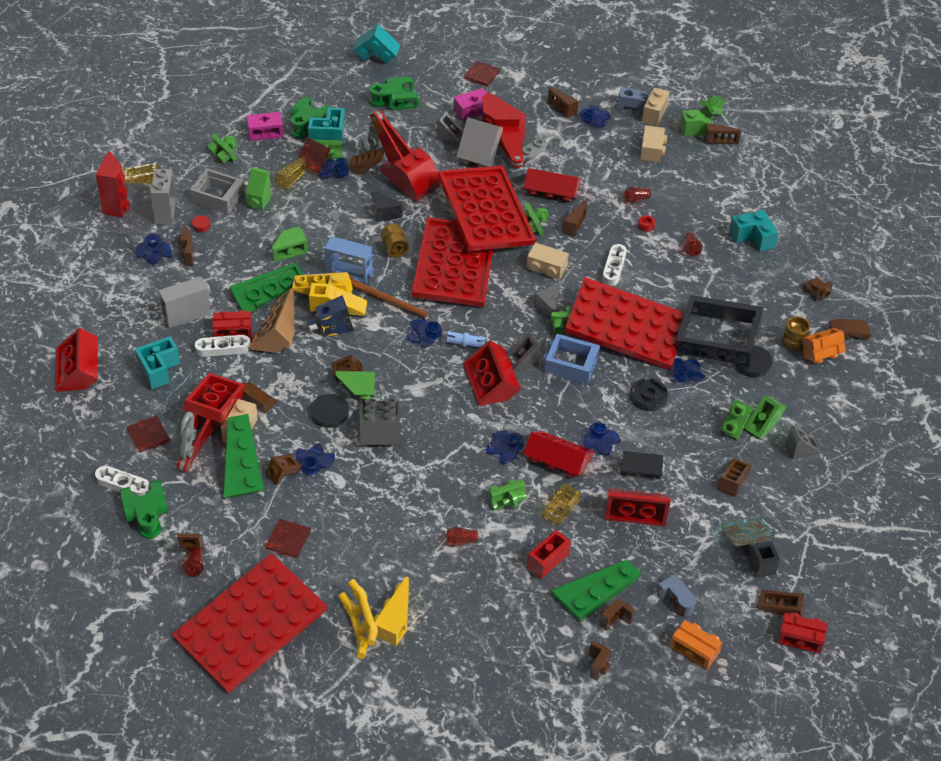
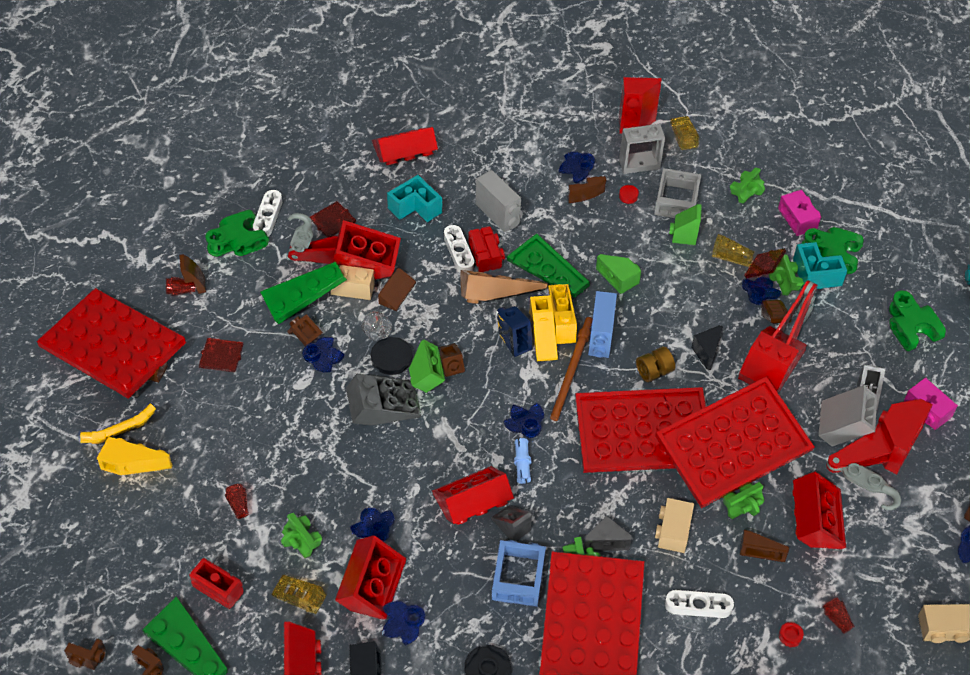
camera: 80 degrees right, 5 degrees up
none -> clear head [361,311,392,342]

